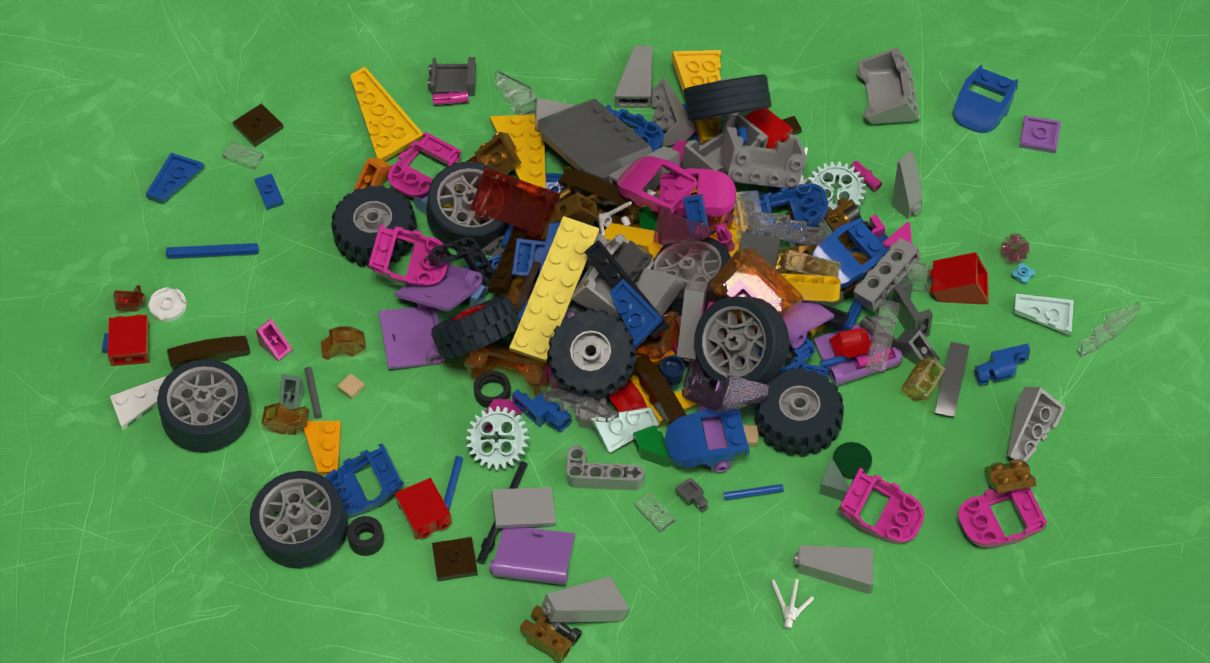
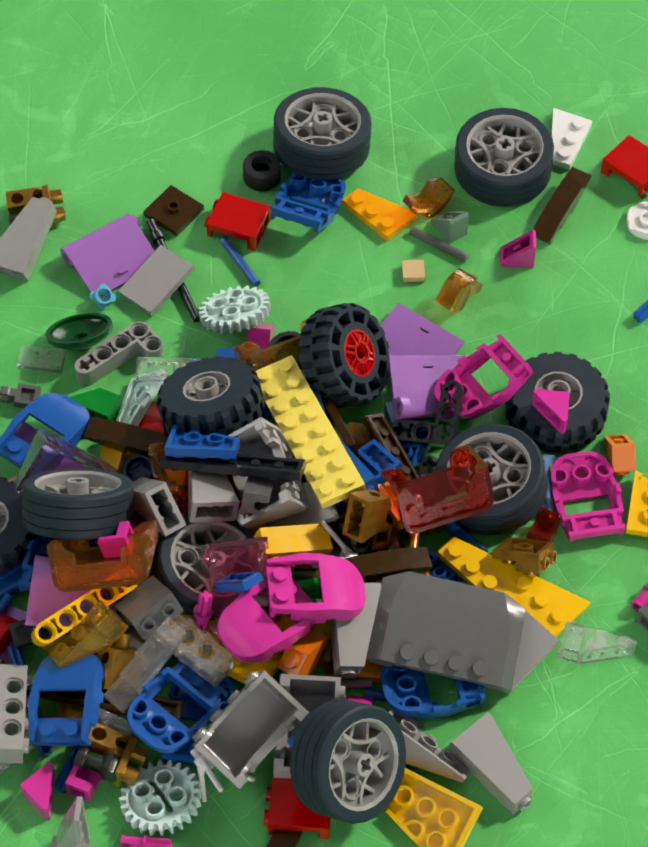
camera: 135 degrees right, 0 degrees up
none -> dark green dish [46,313,113,351]
none -> medium azure plate [89,284,116,310]
none -> dark pink slope [532,389,570,434]

